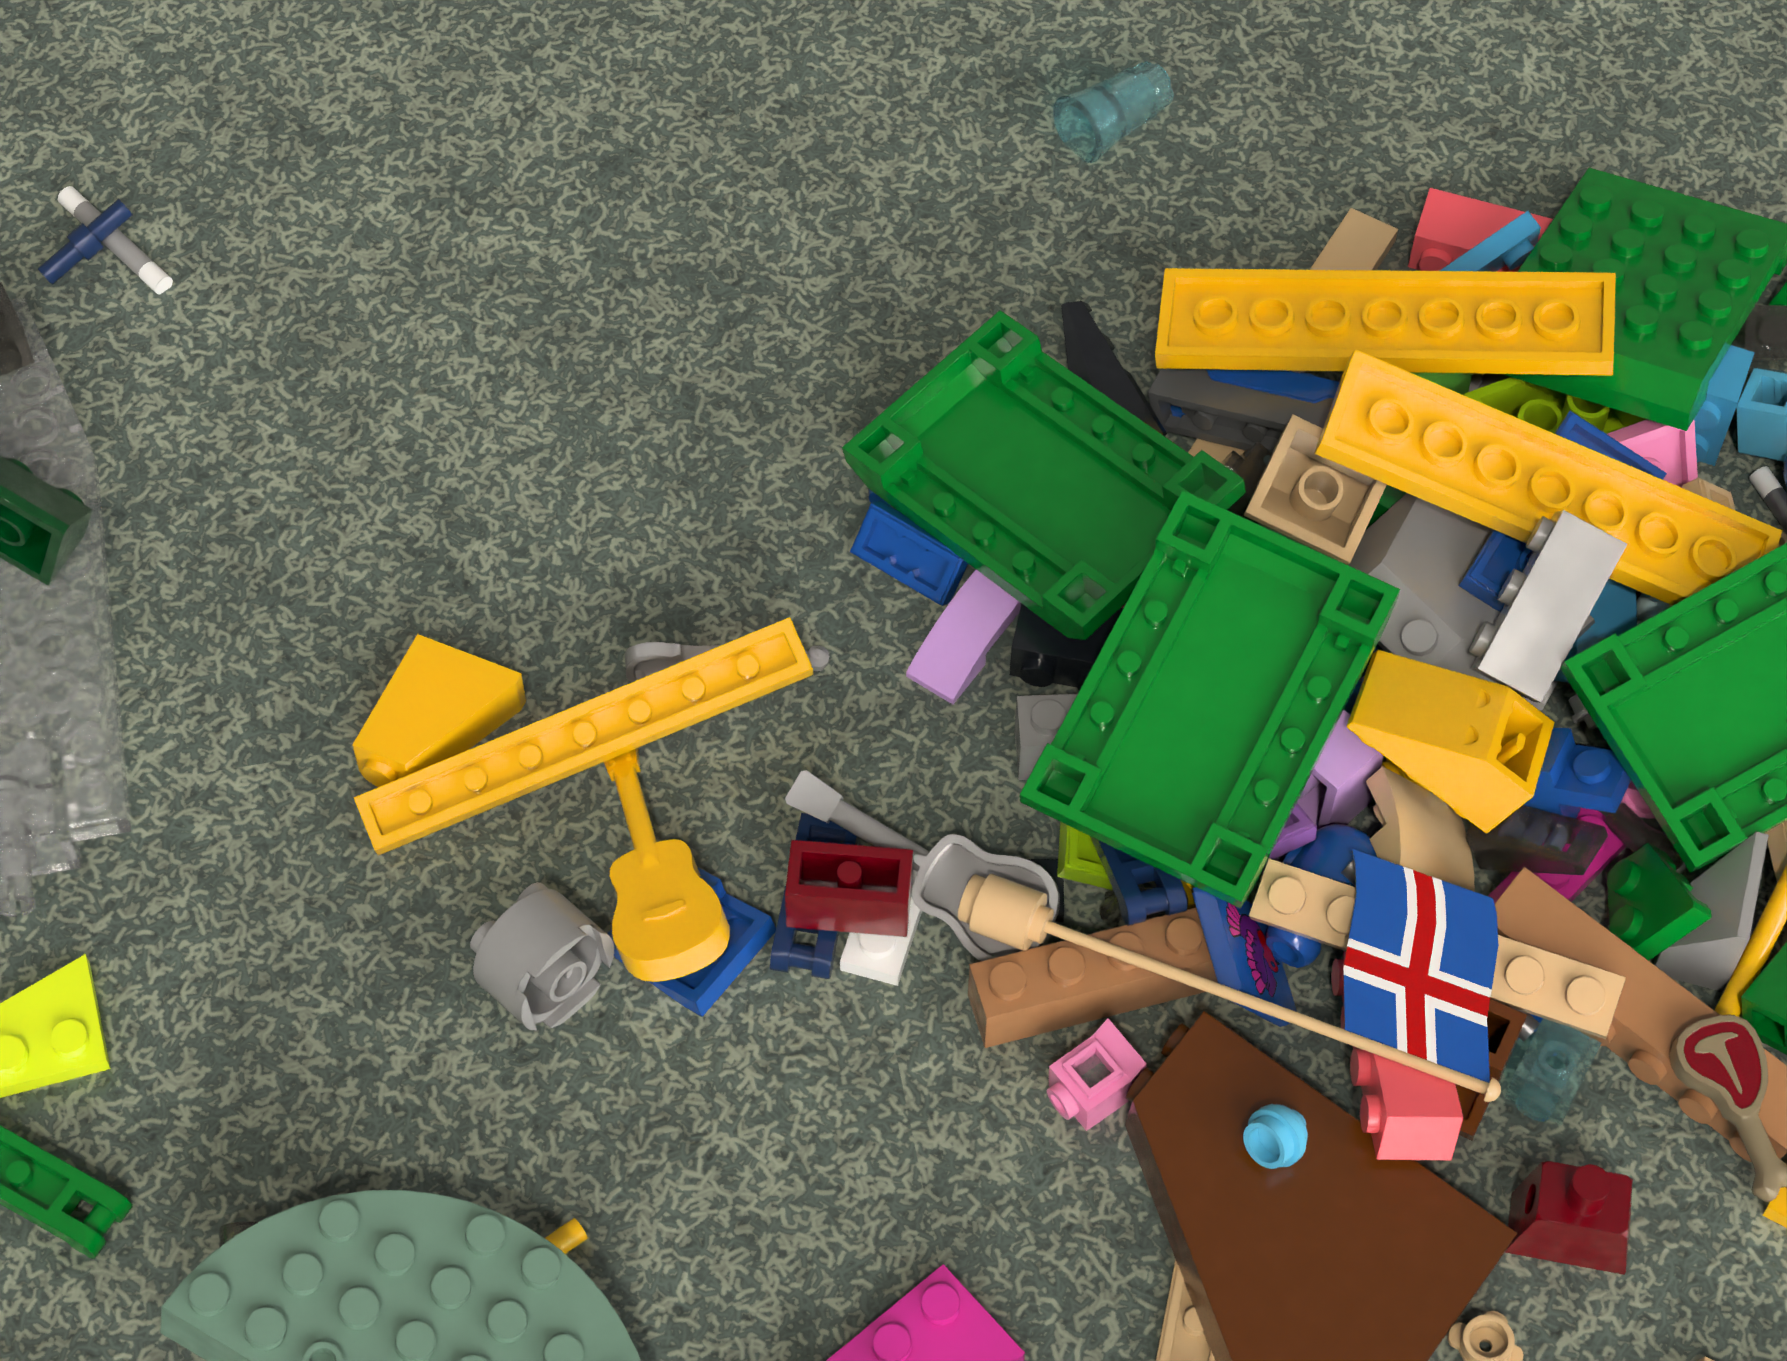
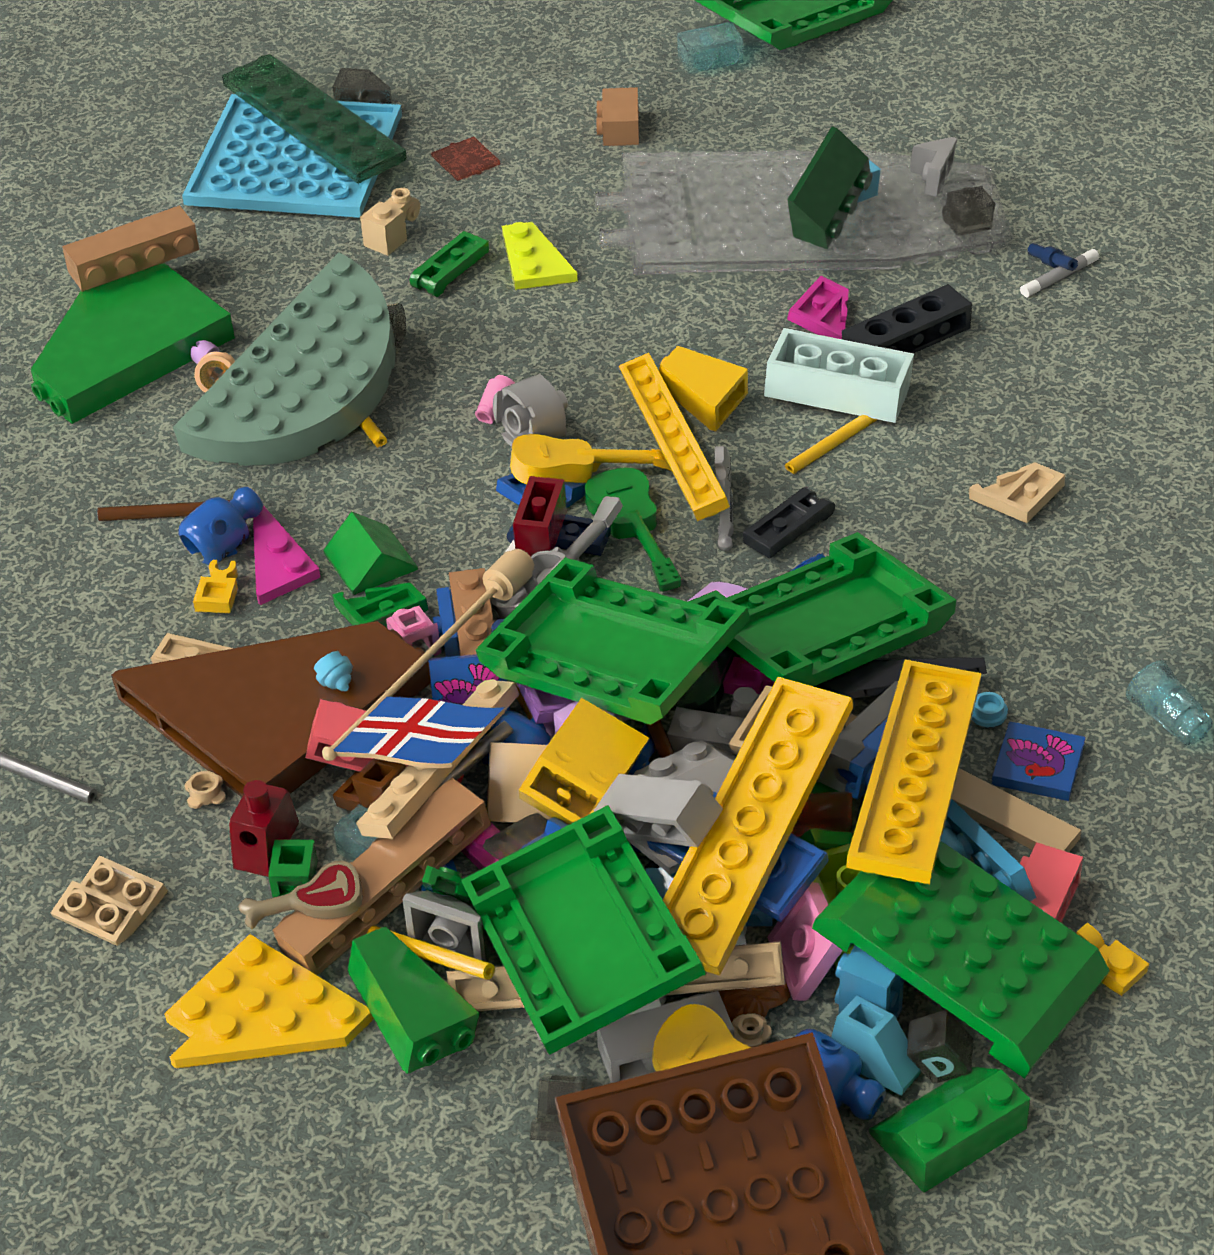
camera: 100 degrees right, 15 degrees down
none -> green brick [268,839,318,898]
none -> green slope [323,511,418,595]
none -> green wing [332,582,429,628]
none -> blue plate [433,587,460,657]
none -> bright pink cone [475,375,515,424]
none -> green piece [585,467,681,592]
none -> black plate [743,487,835,559]
none -> light aqua brick [764,328,914,423]
none -> yellow piece [785,415,878,474]
none -> dark pink wing [787,276,849,339]
none -> black brick [842,284,972,354]
none -> tan wing [969,463,1065,523]
none -> medium azure plate [972,692,1008,727]
none -> blue tile [992,721,1086,801]
none -> yellow plate [1077,923,1149,996]

